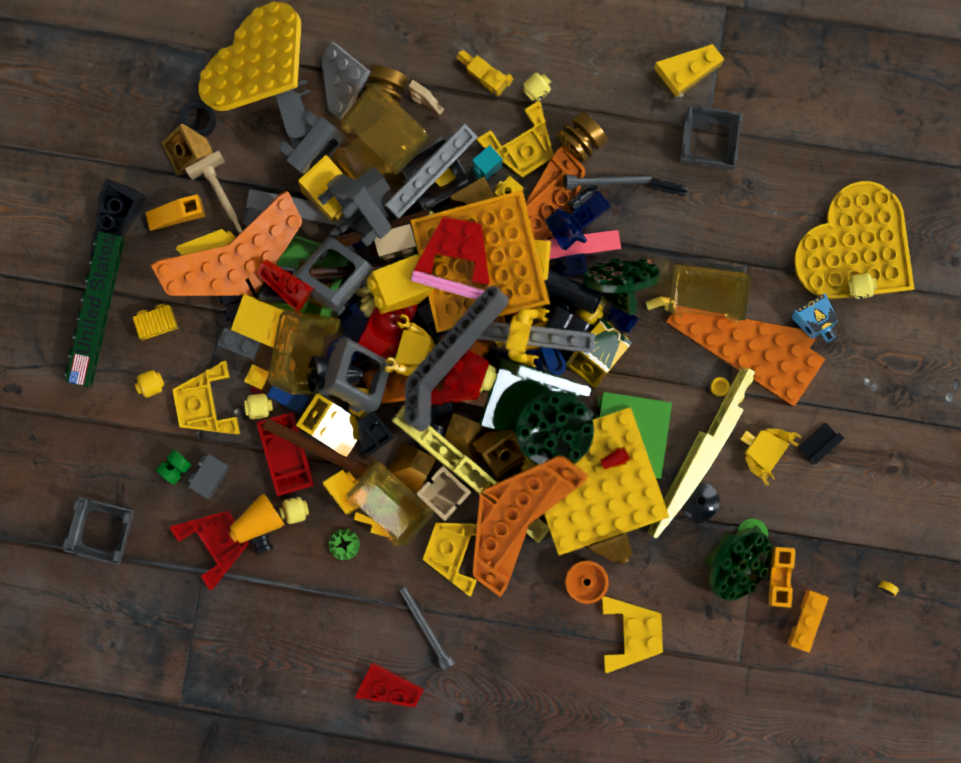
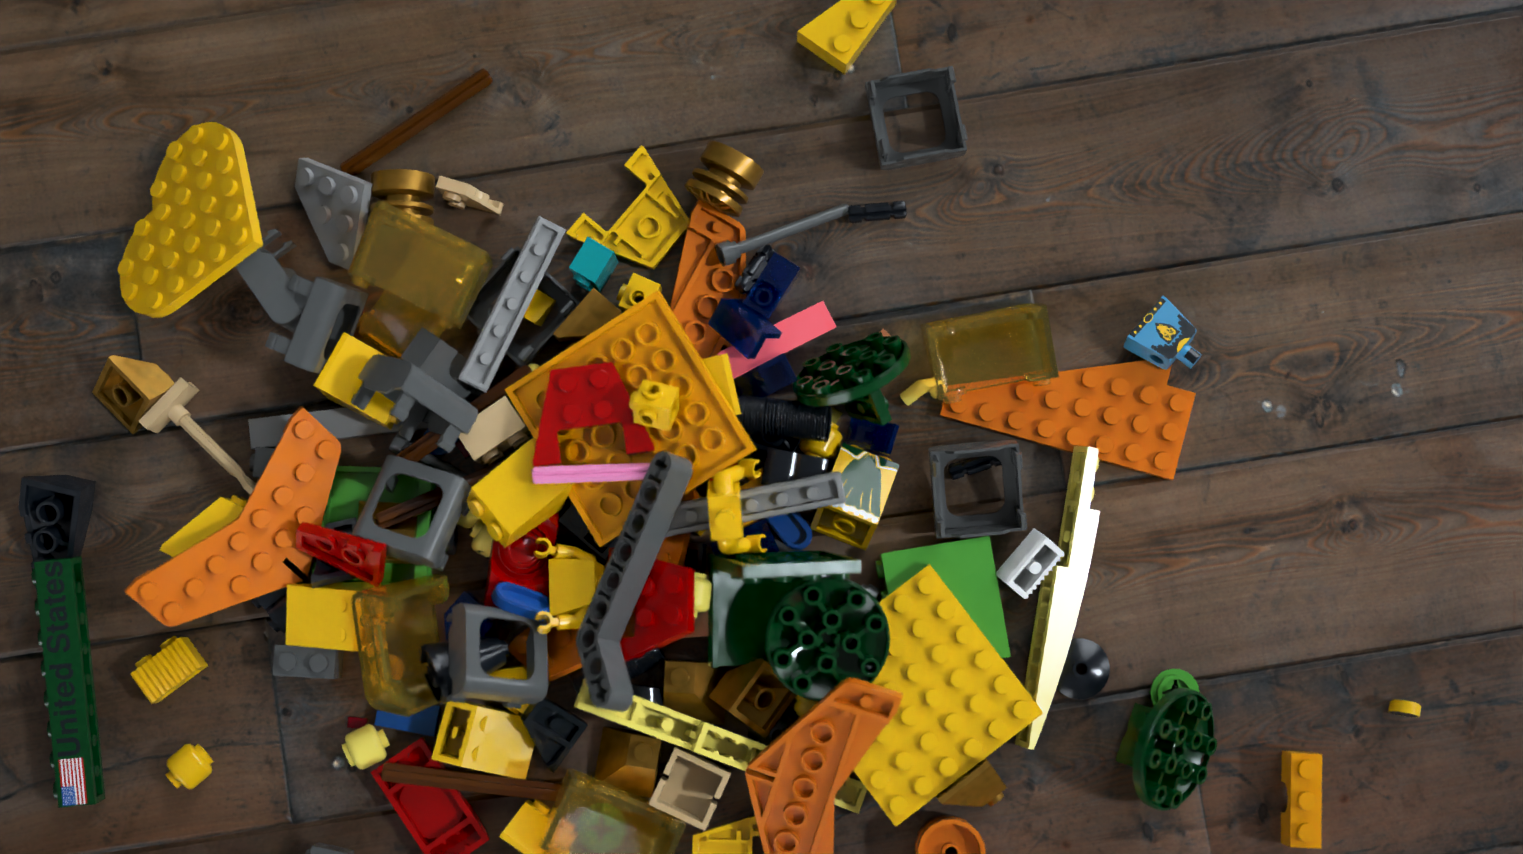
camera: 15 degrees left, 0 degrees up
light orange slope [145,194,205,231] -> none
yellow wing [173,361,240,435] -> none
black tyre [179,100,216,137] -> none
yellow plate [244,364,270,390] -> none
panel [338,303,367,343] -> none
yellow piece [456,50,513,97] -> none
light yellow head [523,73,551,101] -> none
red cone [600,446,630,470] -> none
yellow tile [710,377,730,397] -> none
yellow torso [740,428,802,486] -> none
light orange arch [768,547,795,607] -> none
yellow plate [794,181,914,299] -> none
black panel [798,423,844,465] -> none
light yellow head [848,273,878,299] -> none
none -> reddish brown axle [340,68,493,176]
none -> blue tile [491,582,550,621]
none -> yellow brick [629,379,679,431]
none -> dark grey piece [928,439,1027,539]
none -> black axle [948,456,1002,480]
none -> white brick [996,528,1064,599]

